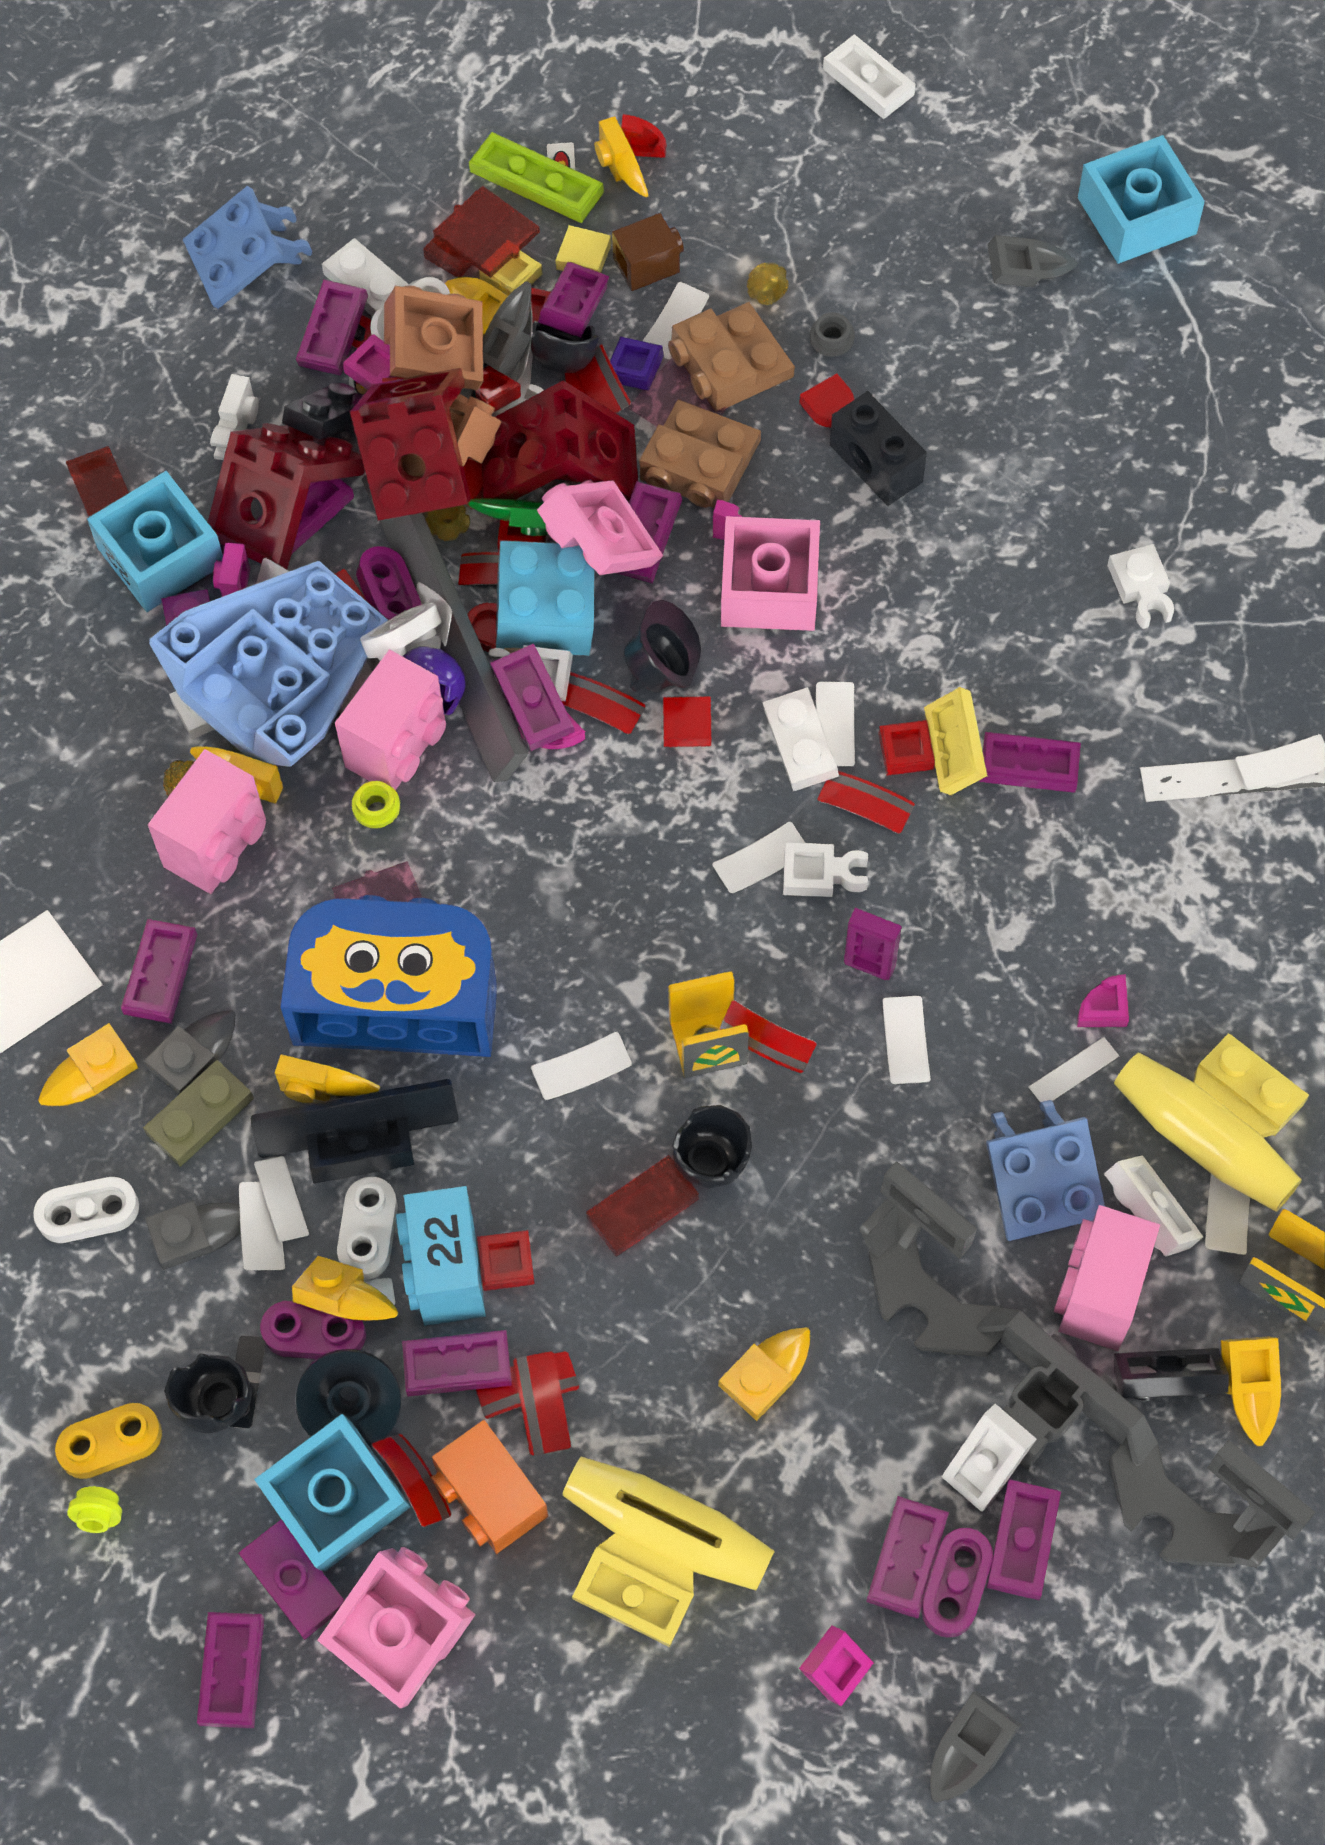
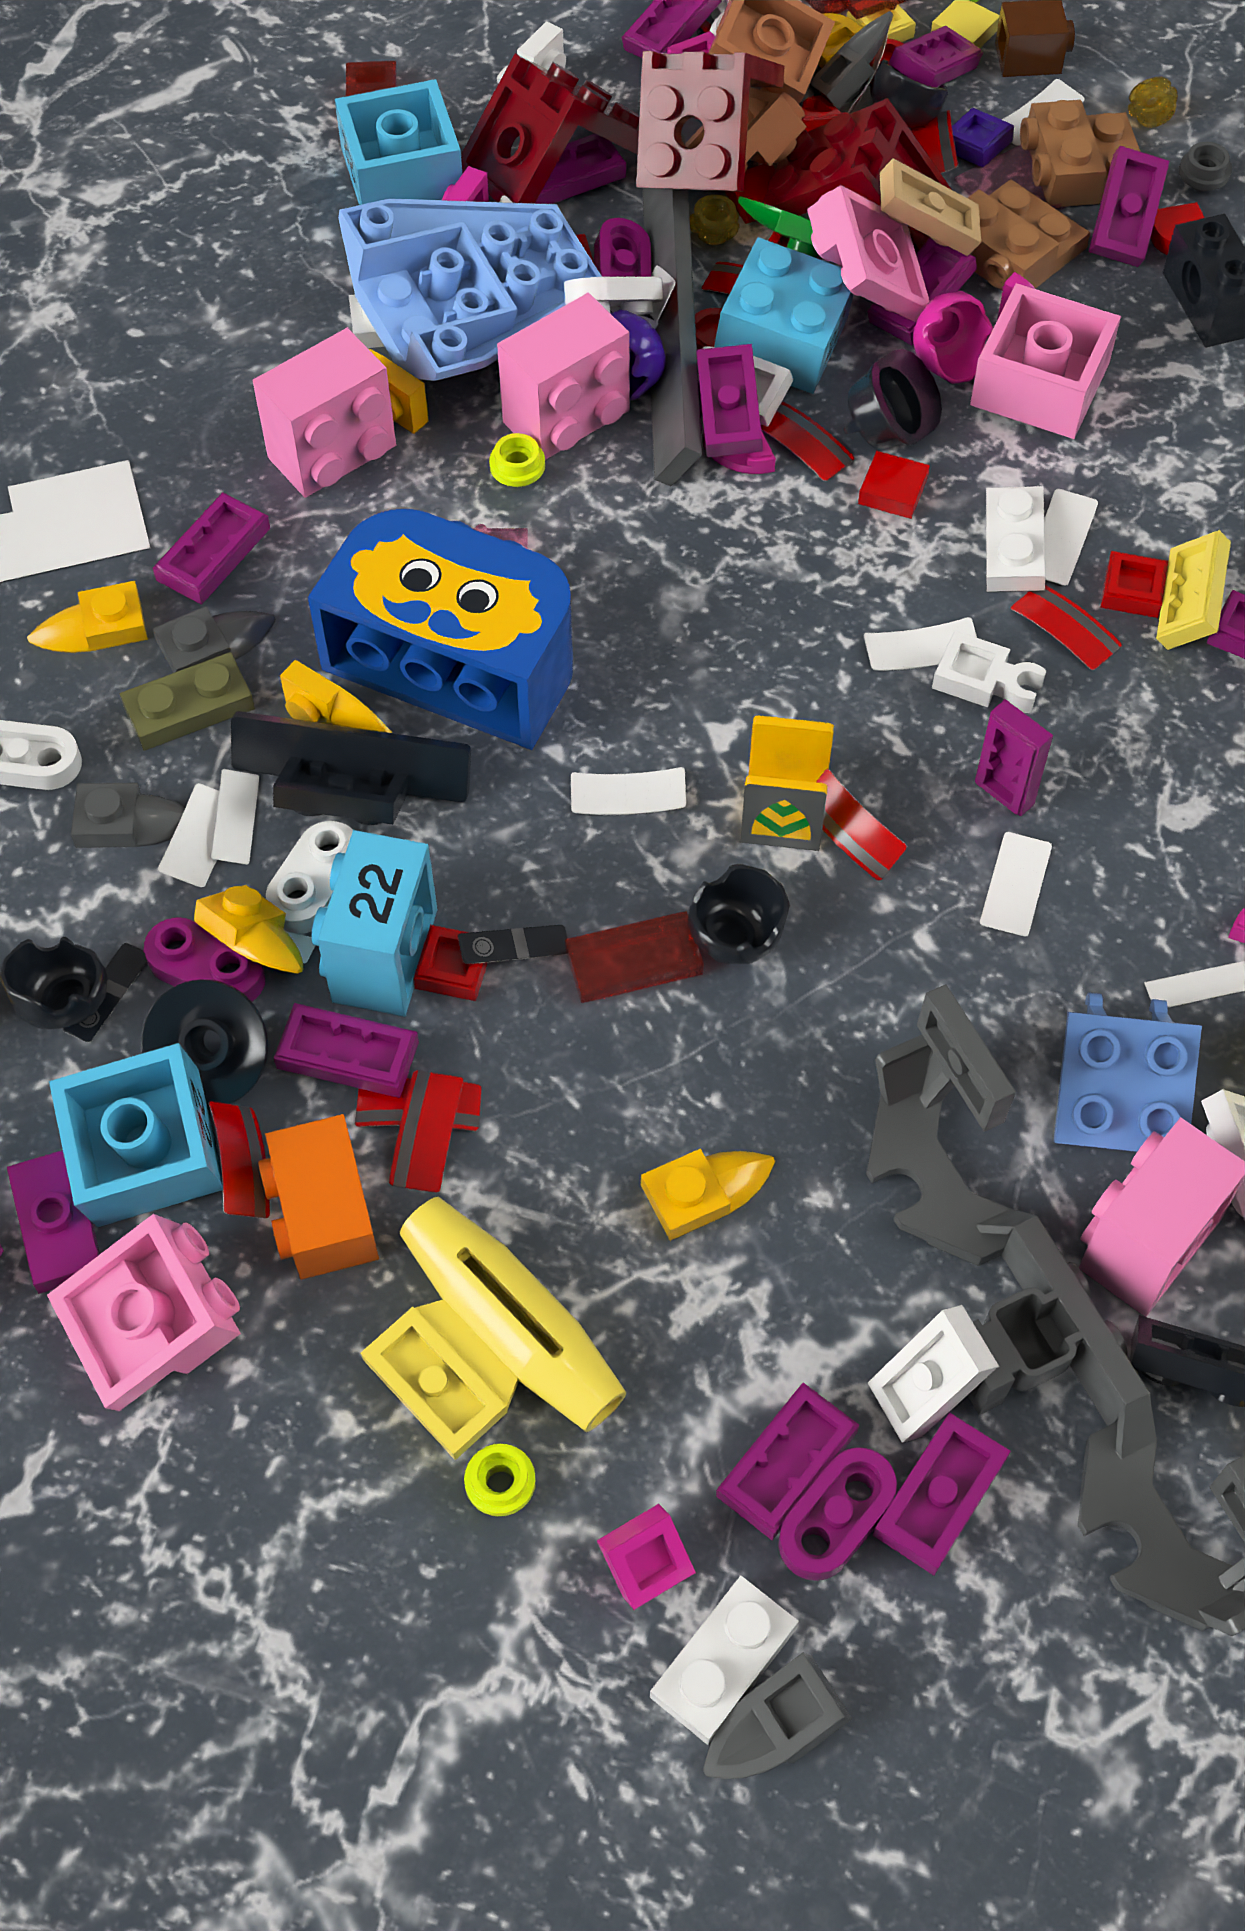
camera: 20 degrees right, 5 degrees down
black piece [282,383,363,440] -> none
none -> black sticker [458,925,570,964]
none -> neon yellow plate [464,1444,536,1516]
none -> white plate [650,1575,799,1745]
none -> tan plate [880,158,981,256]
none -> dark pink hair [913,291,993,384]
none -> magenta plate [1088,146,1170,267]

